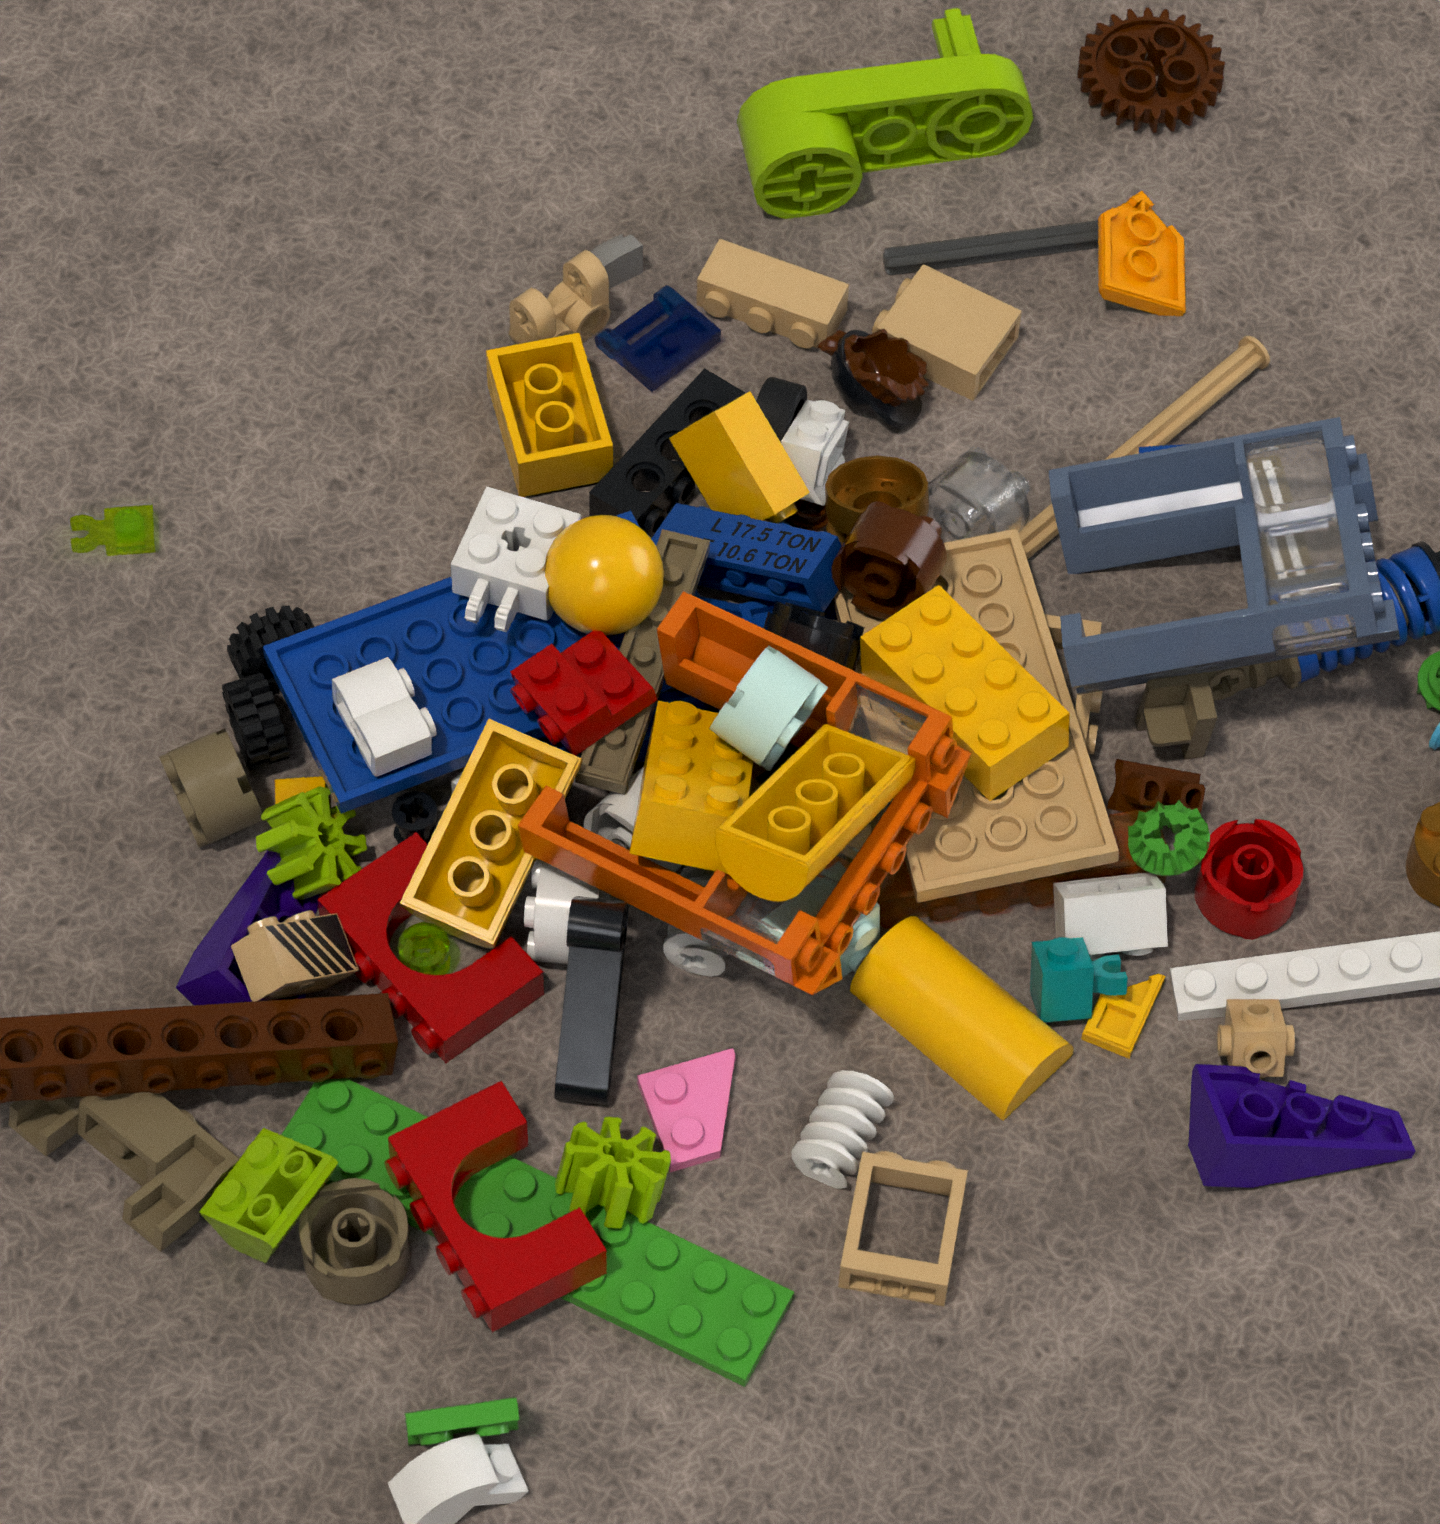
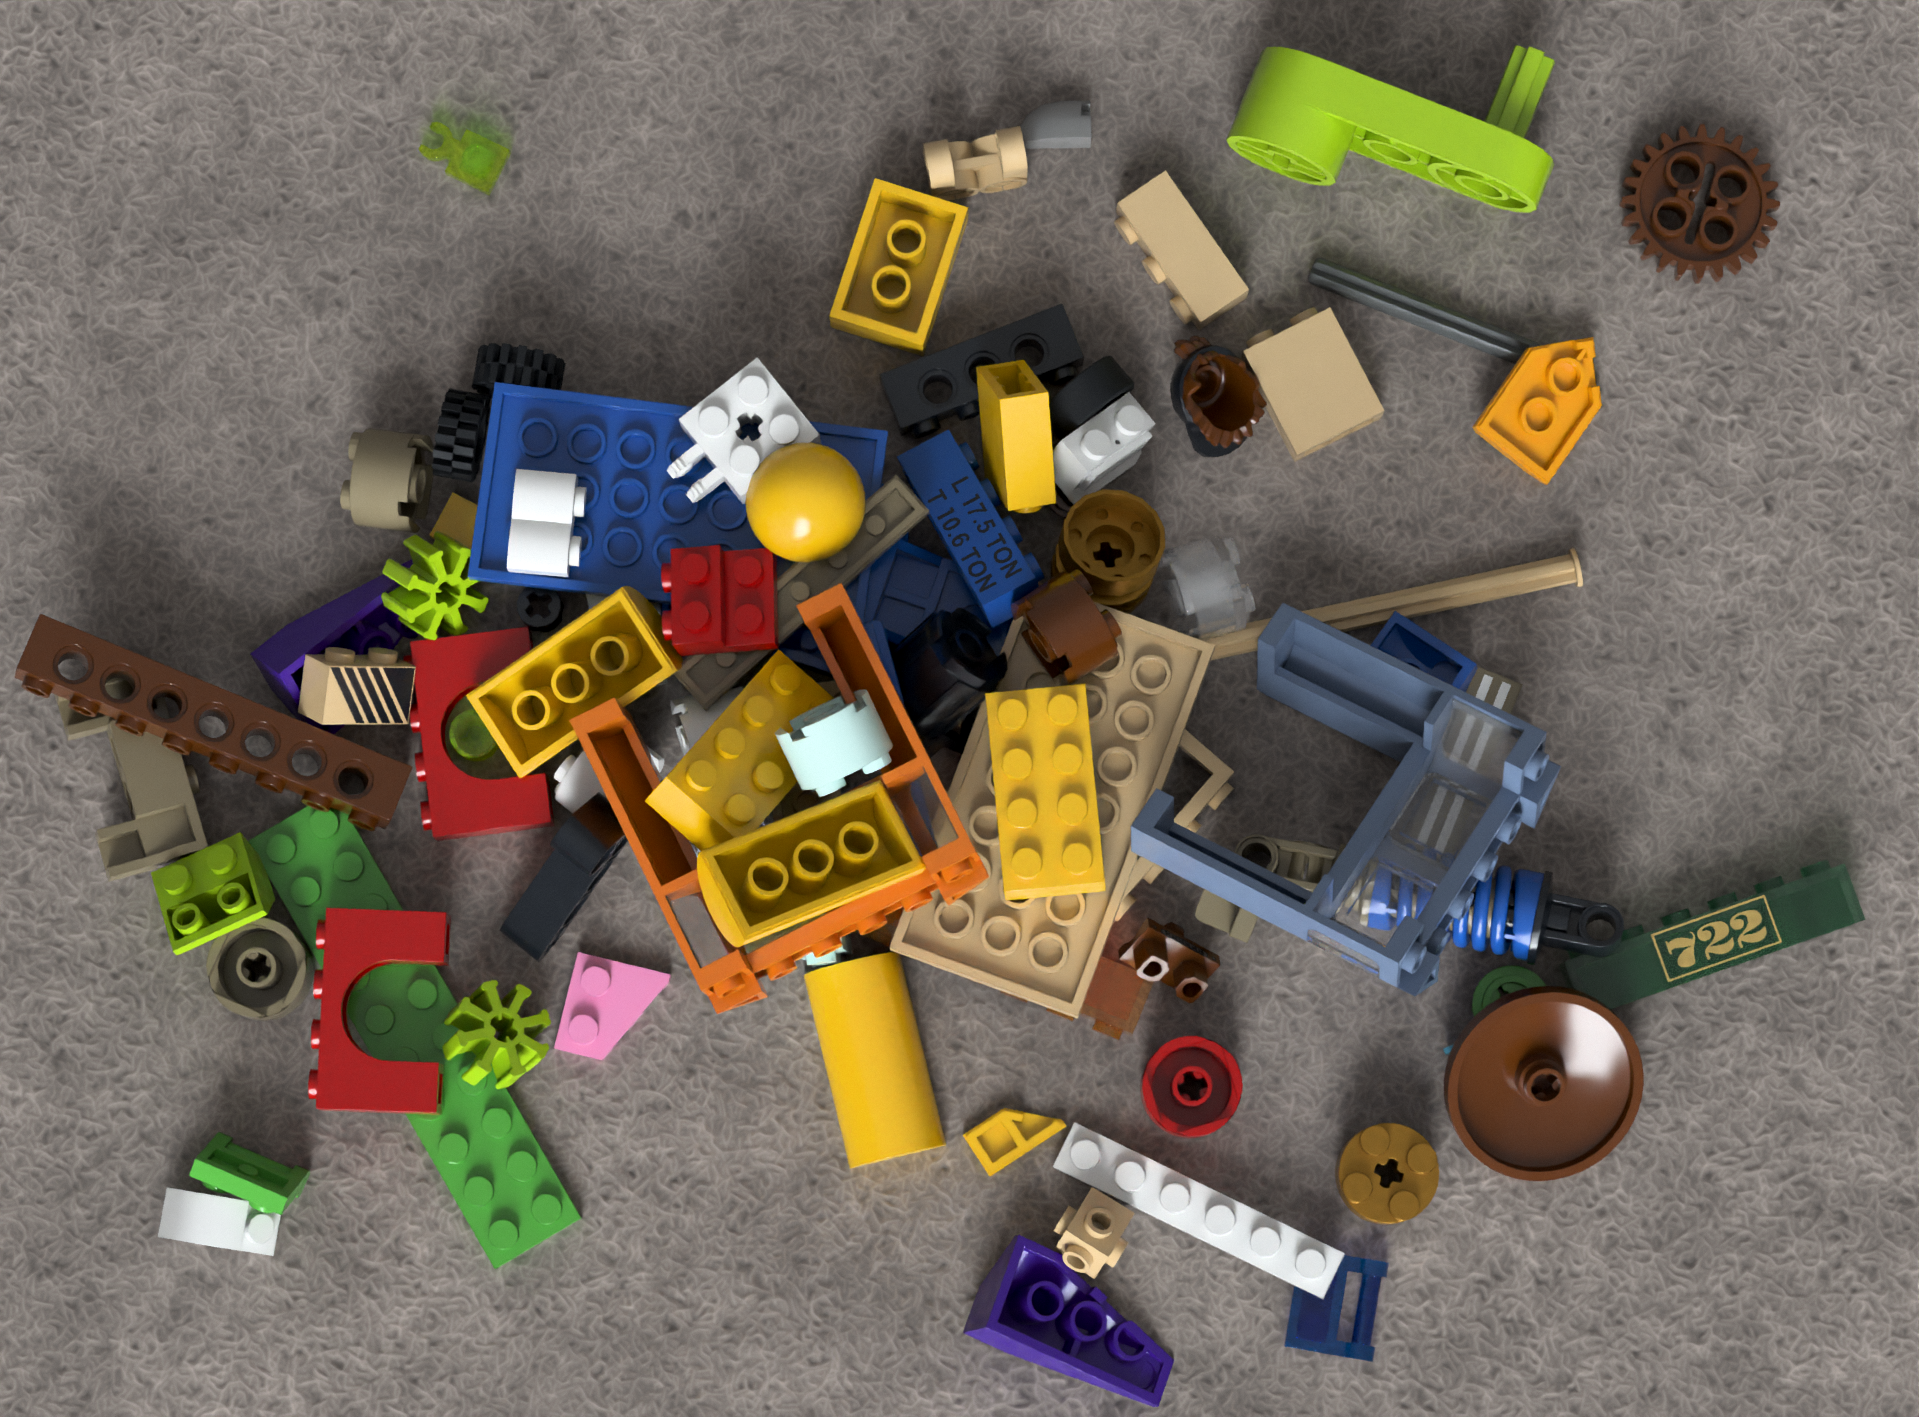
camera: 35 degrees right, 25 degrees up
clear blue plate [594,285,721,392] -> none
white piece [792,1070,894,1189] -> none
tan window [838,1151,968,1306] -> none
teal brick [1030,937,1128,1022] -> none
white brick [1053,872,1168,961] -> none
bright green gear [1128,800,1210,876] -> none

